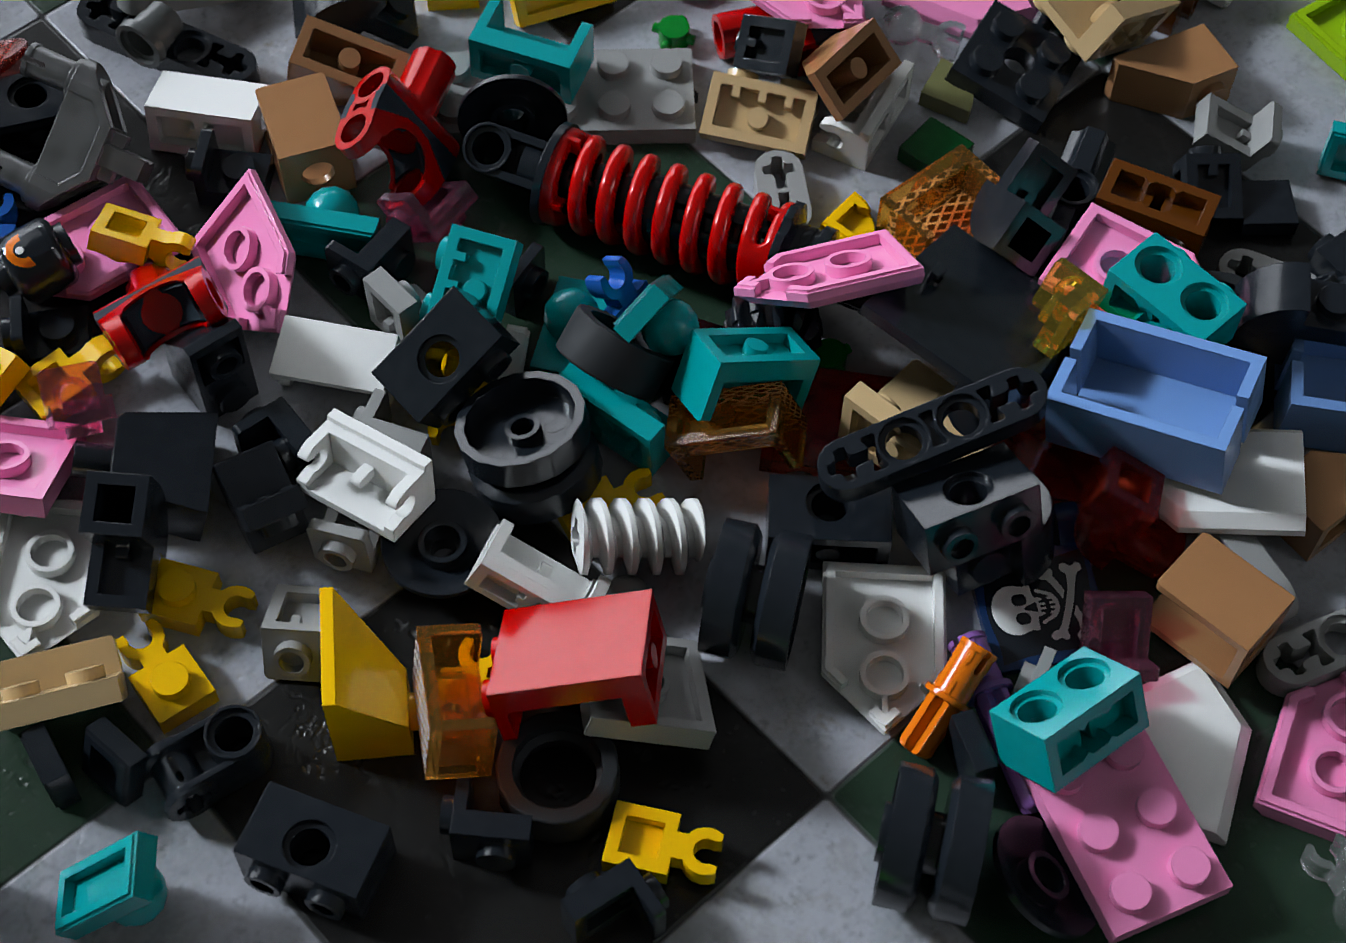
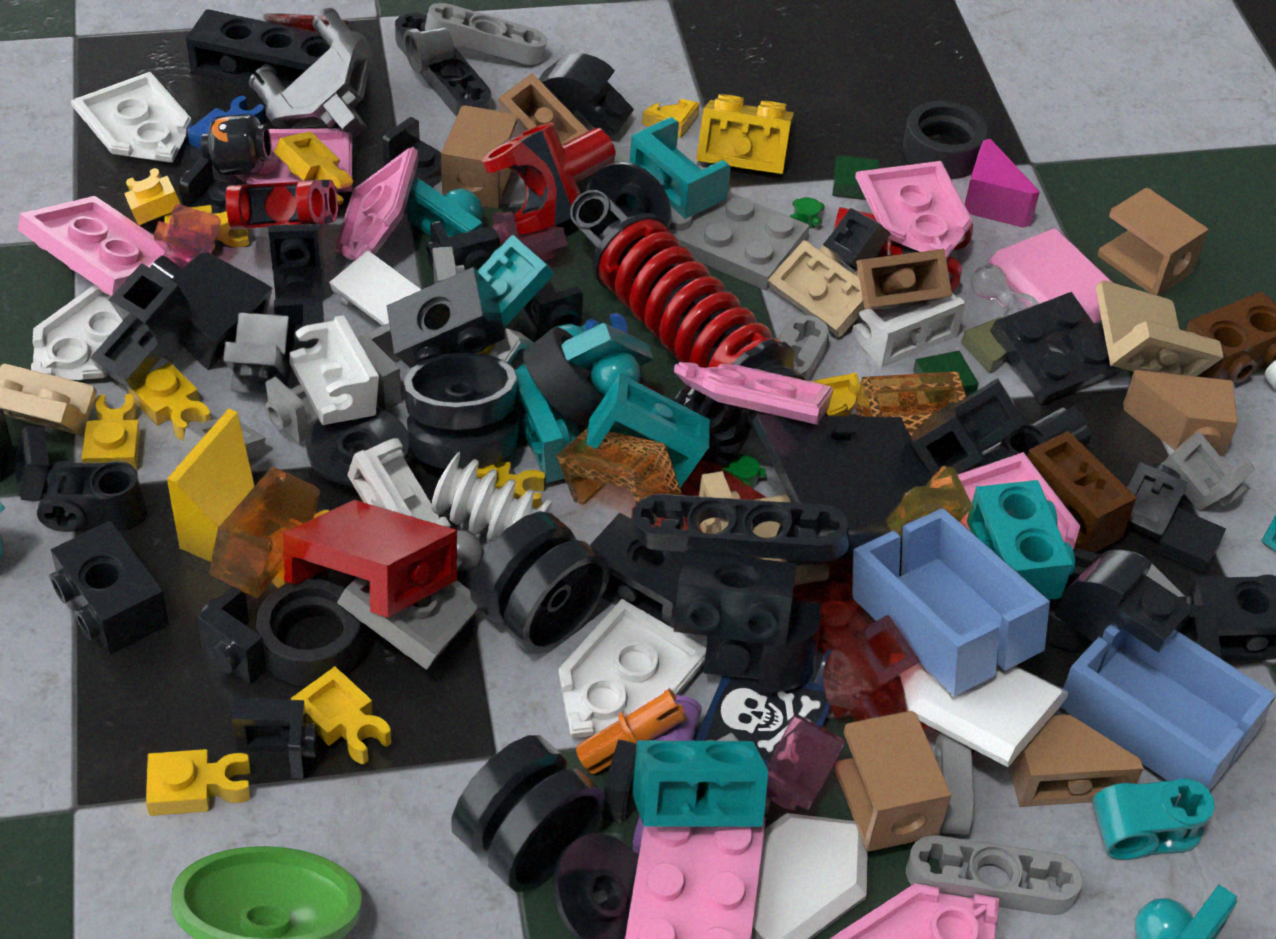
camera: 30 degrees right, 10 degrees down
white hinge [144,70,267,154] -> none

